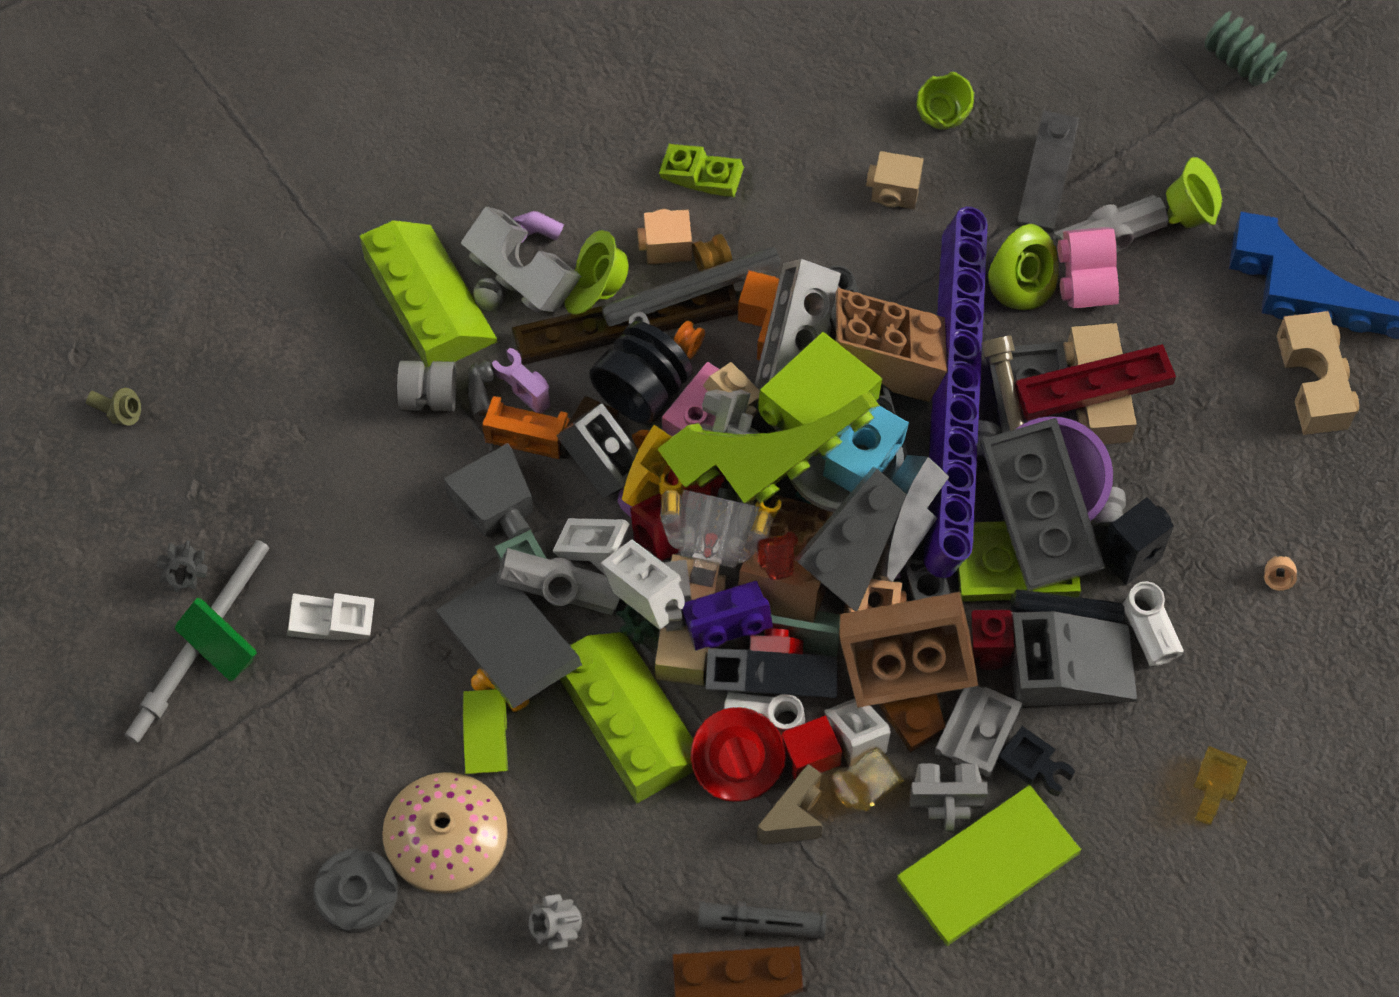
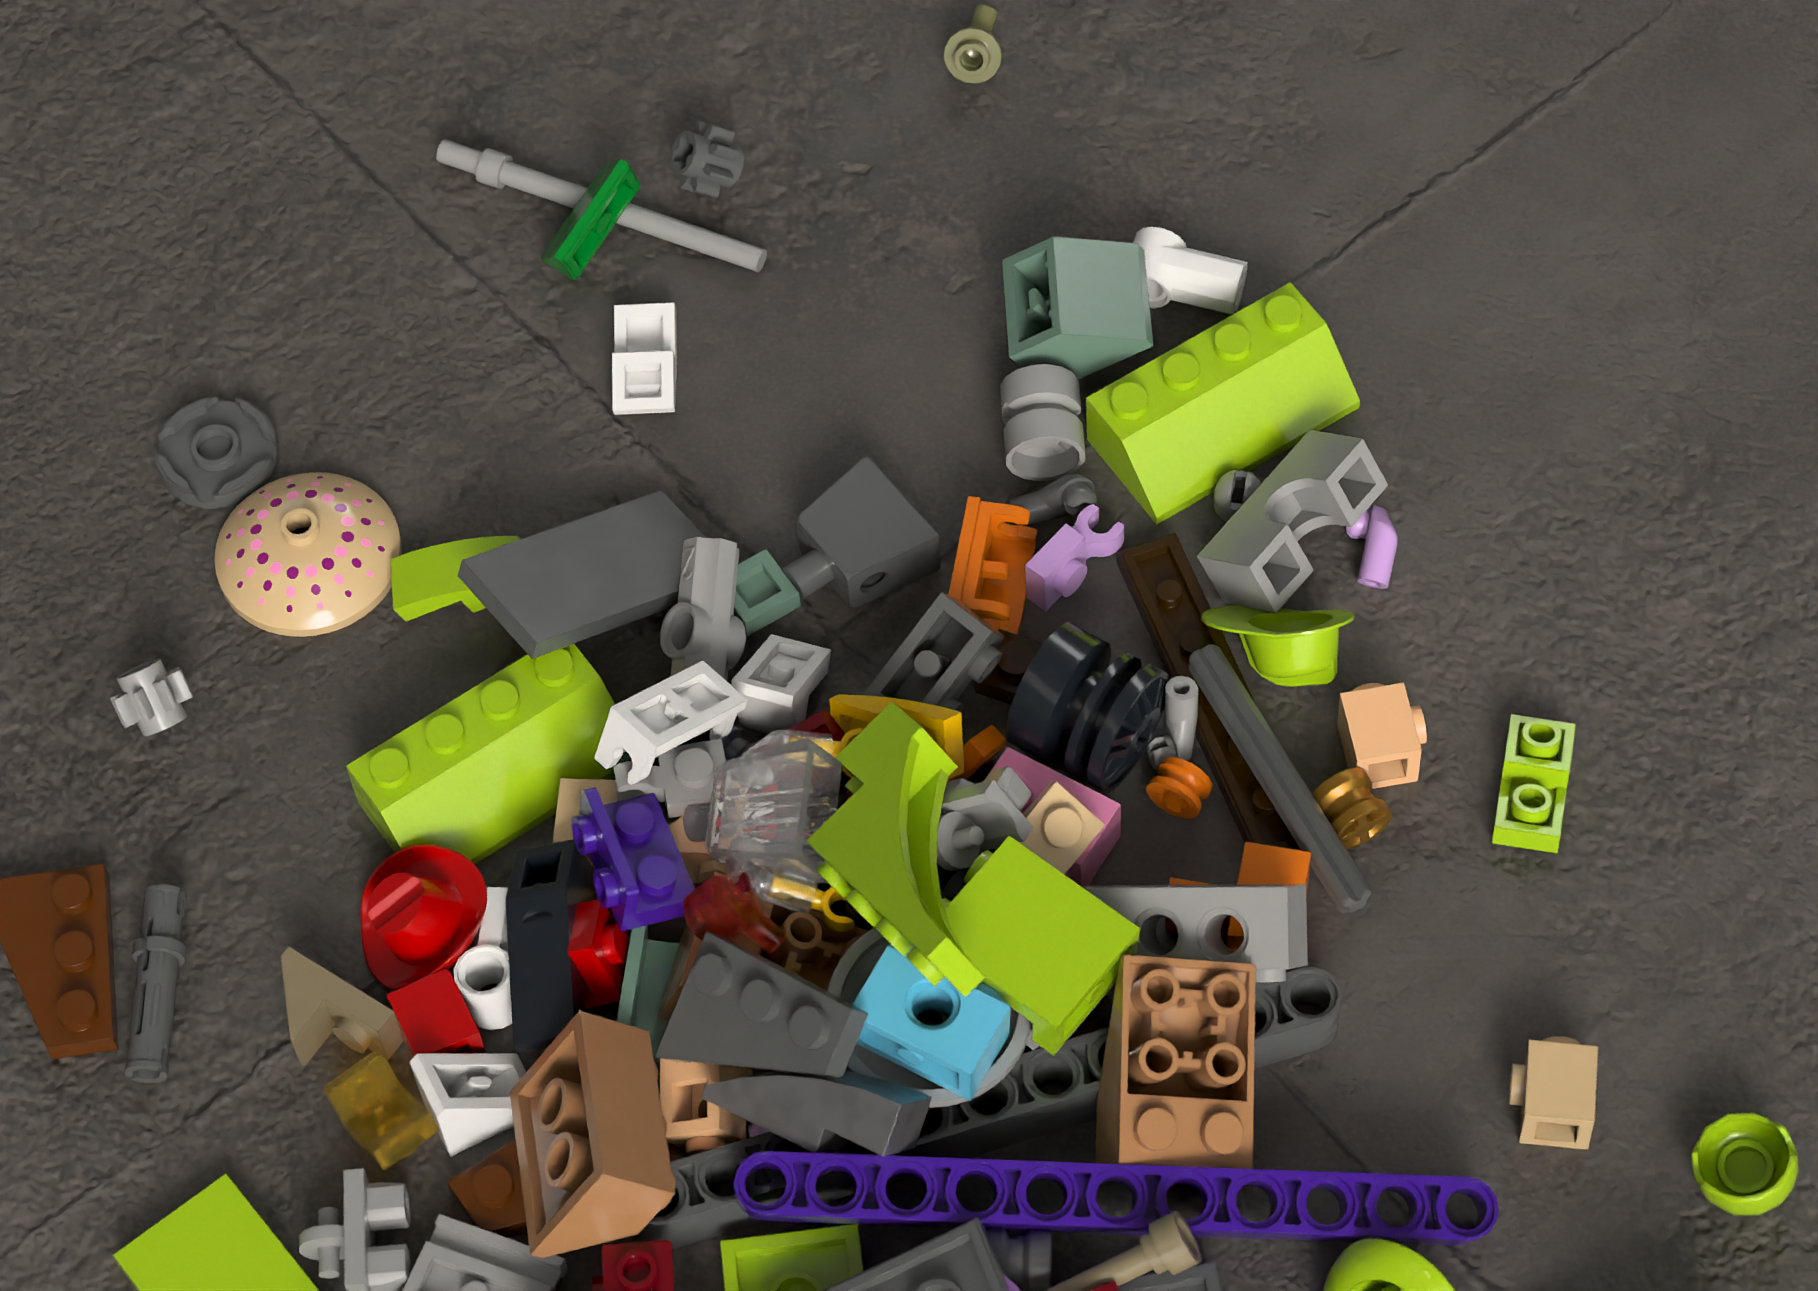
camera: 90 degrees right, 5 degrees down
none -> sand green slope [1002,236,1153,380]
none -> white piece [1133,227,1248,315]

